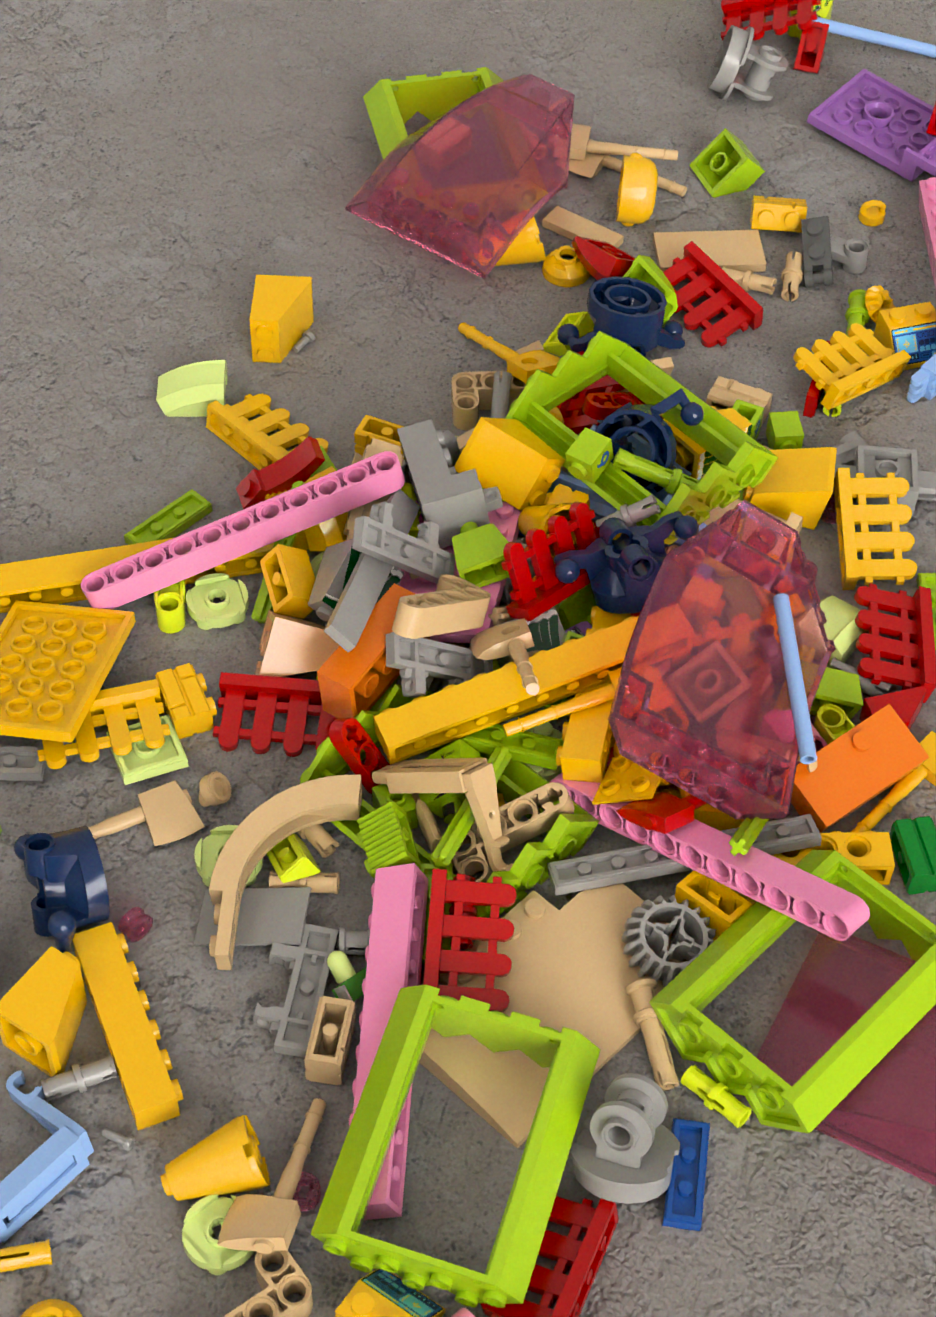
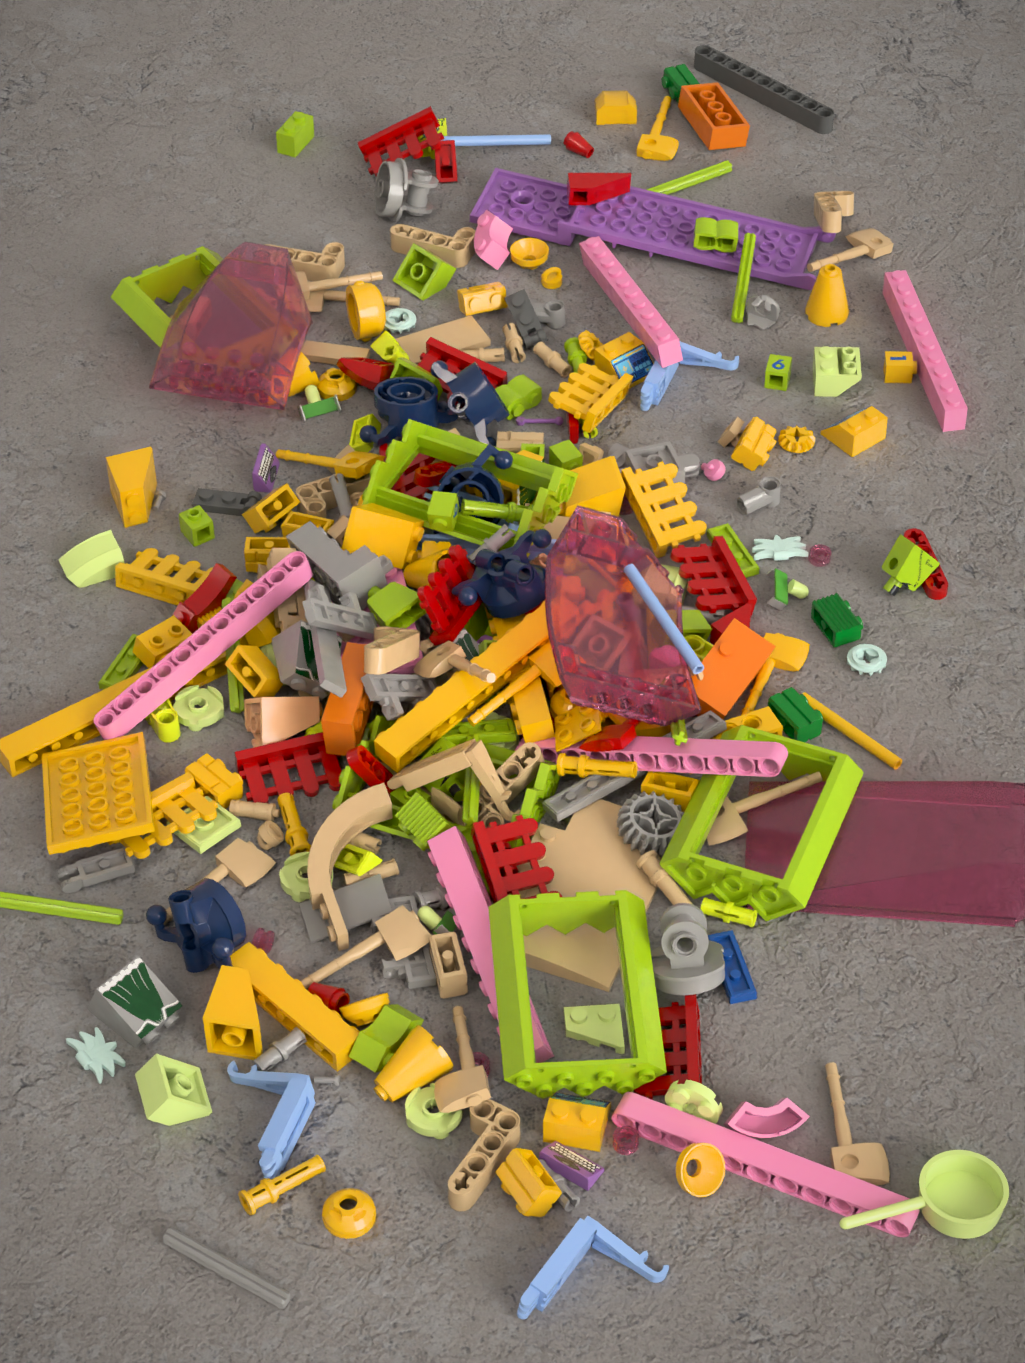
camera: 20 degrees left, 5 degrees down
none -> yellow brick [133,615,192,668]
none -> lime brick [178,505,215,547]
none -> dark grey plate [192,488,262,516]
none -> tan piece [229,800,280,822]
none -> yellow brick [242,483,300,534]
none -> slope [252,443,280,492]
none -> tan beam [257,242,345,281]
none -> yellow pin [277,793,312,856]
none -> yellow slope [281,511,334,537]
none -> piece [298,385,341,422]
none -> tan piece [301,905,431,990]
none -> red cone [308,982,350,1014]
none -> yellow piece [339,992,390,1026]
none -> lime brick [349,1004,424,1073]
none -> neon yellow piece [370,330,409,364]
none -> light aqua gear [384,308,416,334]
none -> tan beam [390,224,476,268]
none -> dark blue piece [431,361,510,447]
none -> bright pink brick [474,210,513,270]
none -> lime brick [495,374,542,420]
none -> yellow piece [510,238,549,270]
none -> medium lavender hinge [516,416,563,426]
none -> tan pin [533,342,572,378]
none -> yellow pin [556,753,638,778]
none -> yellowish green wing [564,1004,625,1054]
none -> tan tile [579,443,604,466]
none -> tan piece [707,771,823,846]

